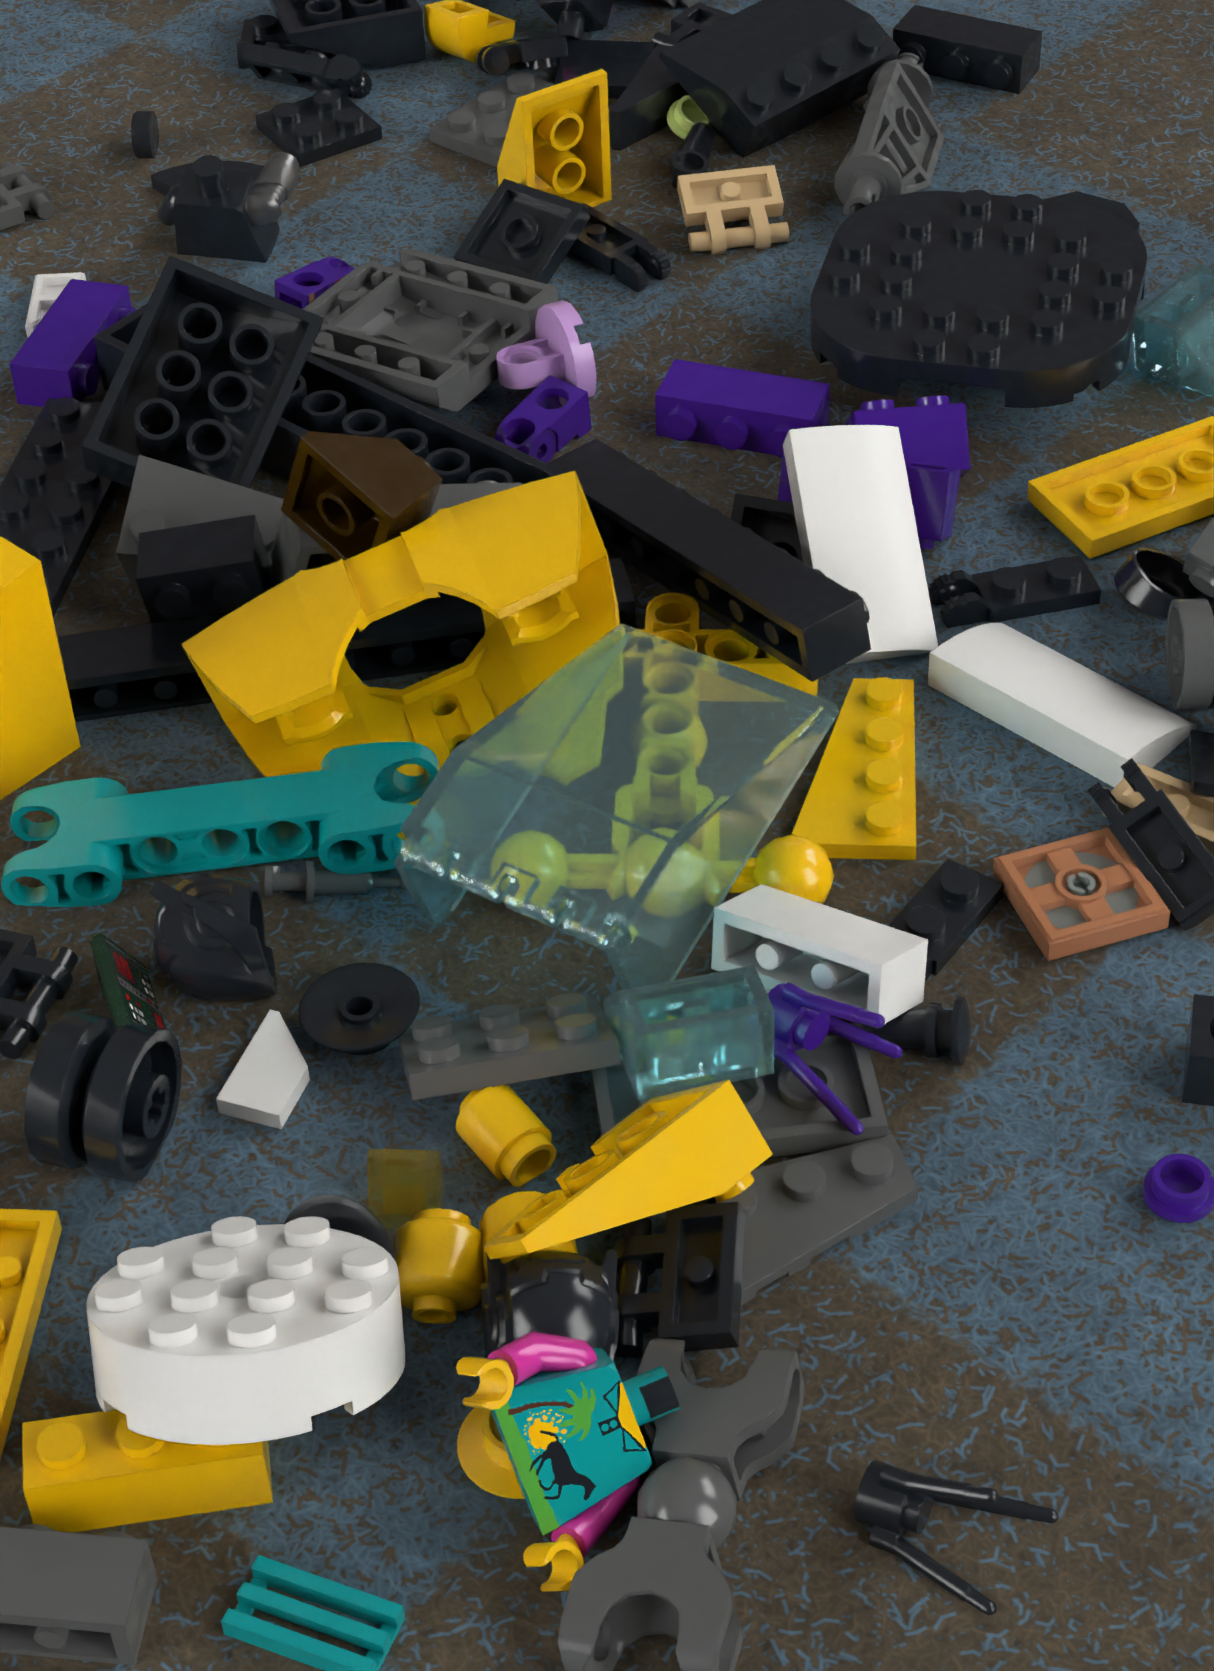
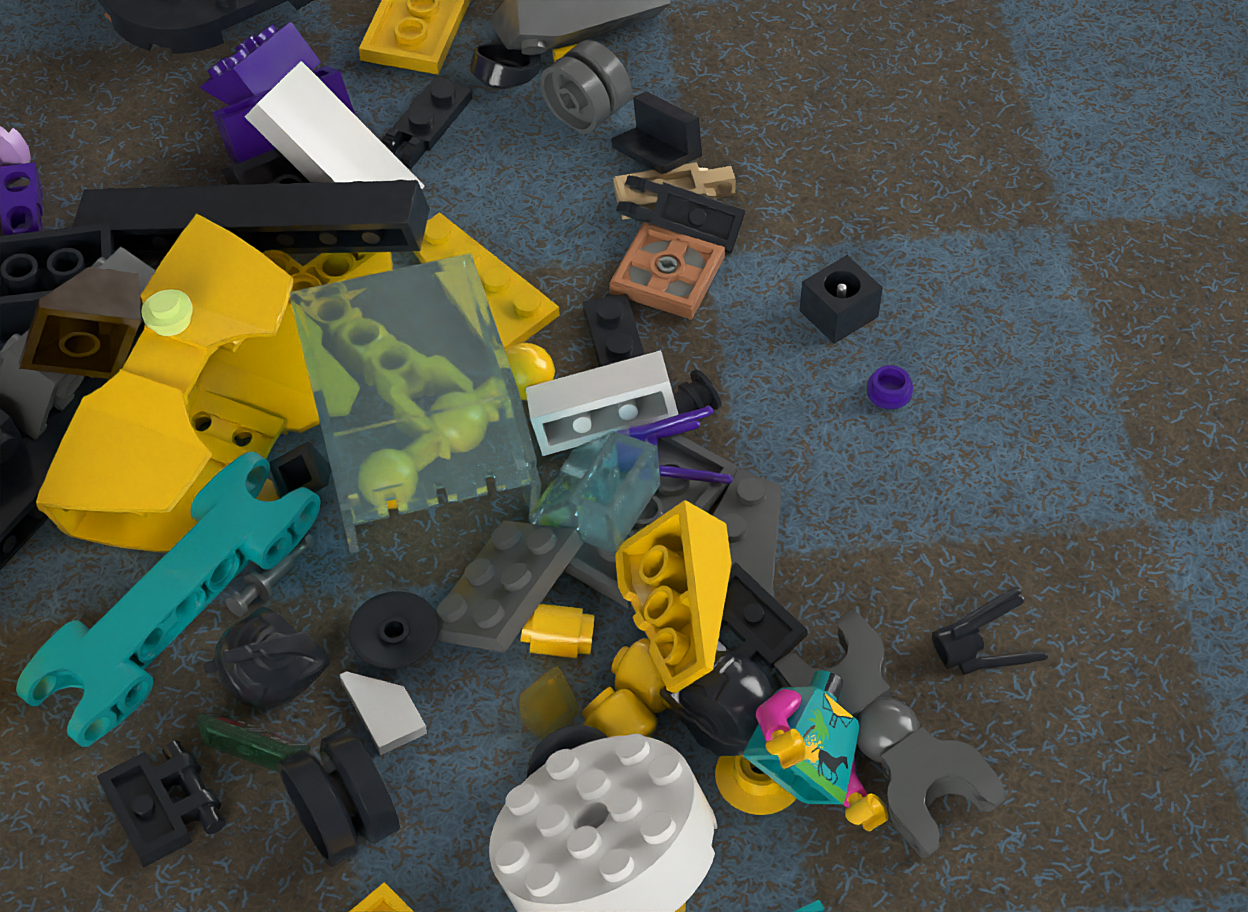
camera: 50 degrees left, 10 degrees up
dark purple brick [655,359,830,458] -> none
white slope [928,623,1197,788] -> none
none -> yellowish green plate [141,289,193,336]

